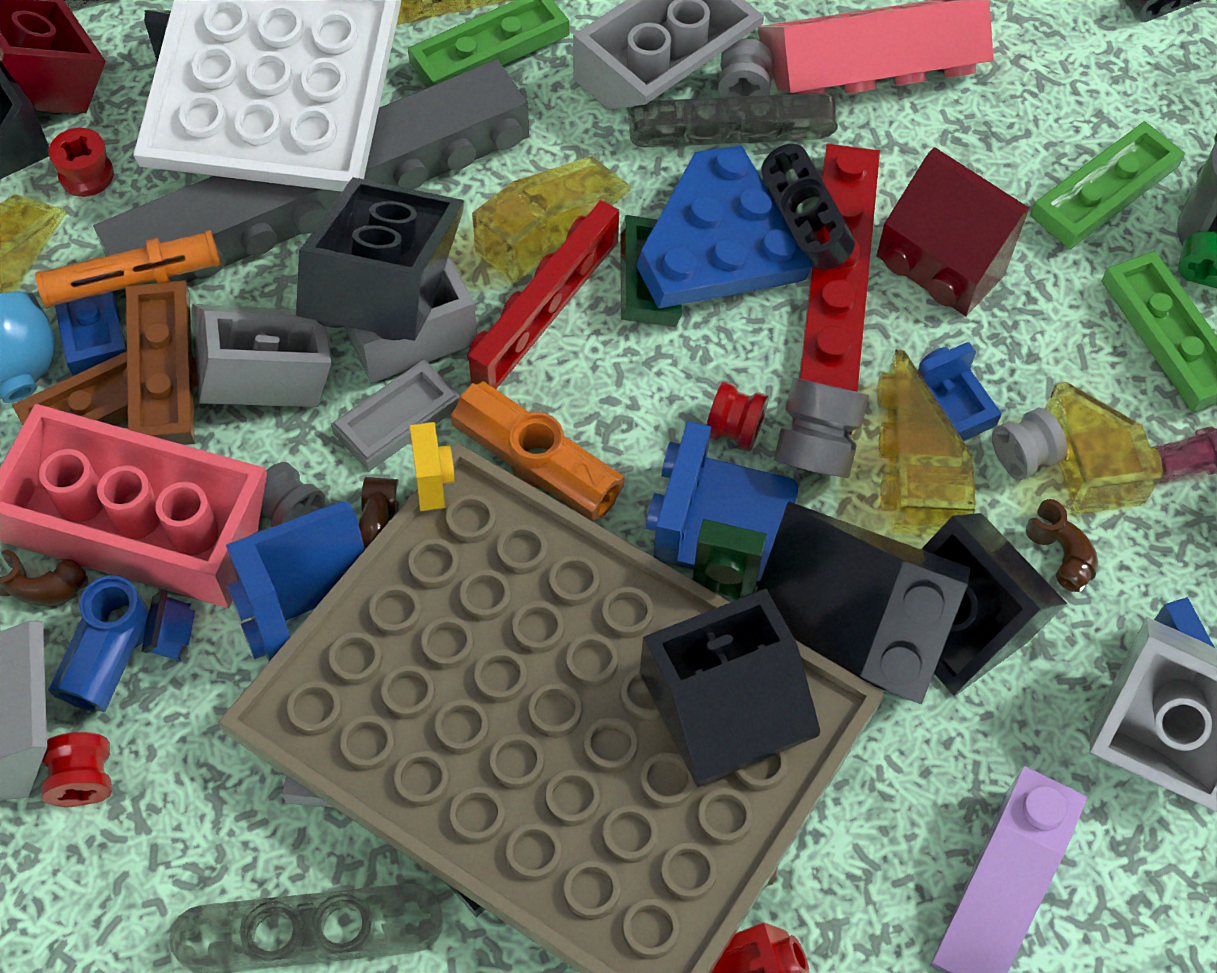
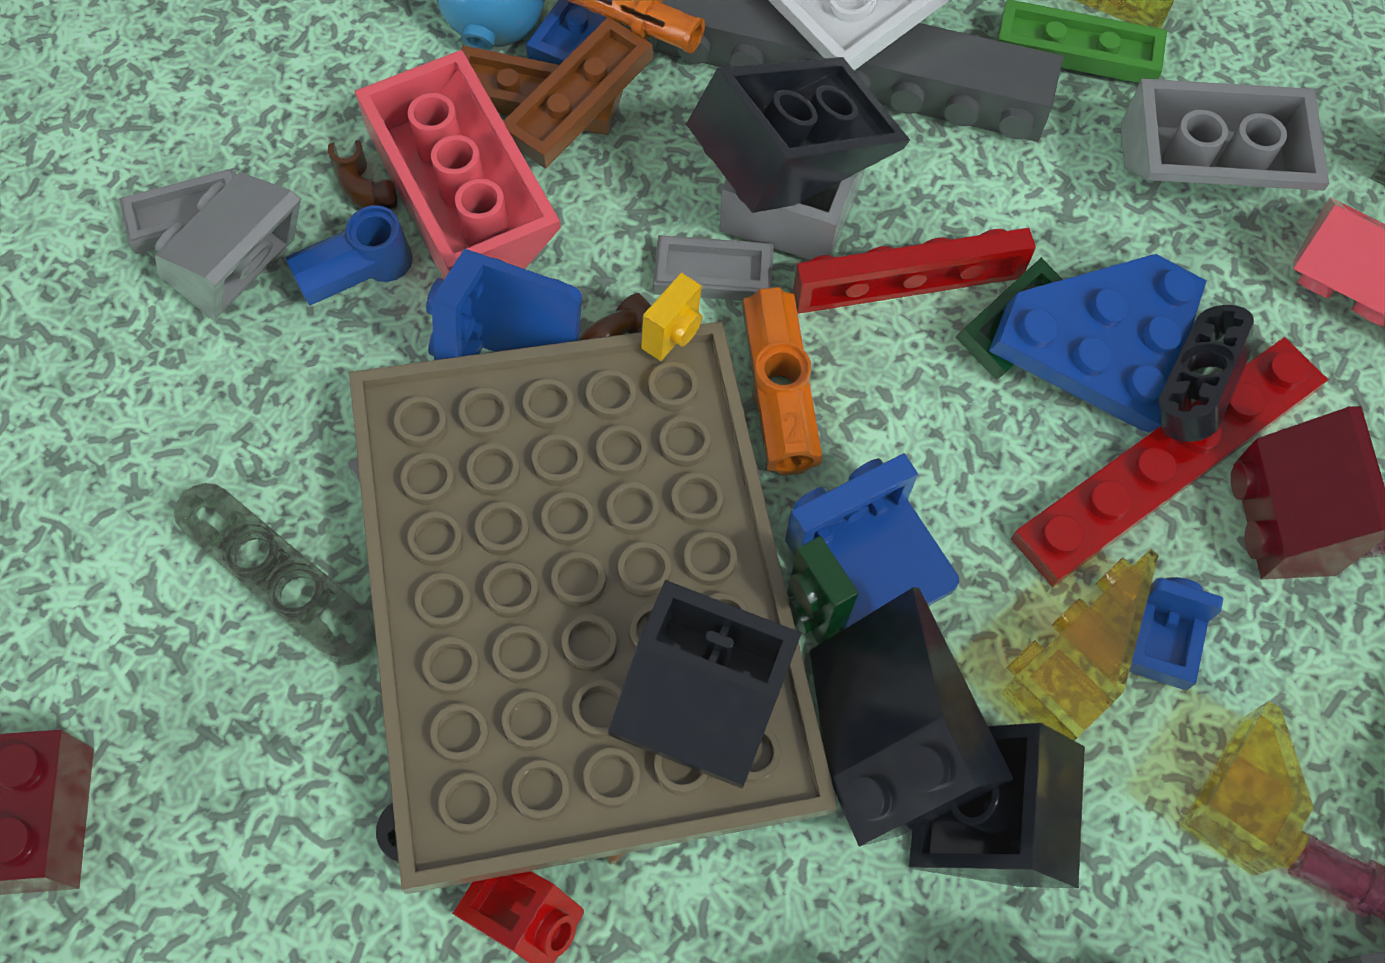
camera: 45 degrees right, 5 degrees up
red wheel [41,732,112,807] -> none
blue piece [141,590,195,662] -> none
light grey slope [191,304,331,407] -> none
dark grey wheel [260,462,325,528] -> none
clear yellow slope [472,156,631,285] -> none
clear smoke beam [628,93,838,148] -> none
red wheel [706,381,769,452] -> none
light grey wheel [718,38,773,106] -> none
flat silver wheel [773,377,869,478] -> none
light grey wheel [992,407,1068,481] -> none
reddish brown arm [1025,499,1098,592] -> none

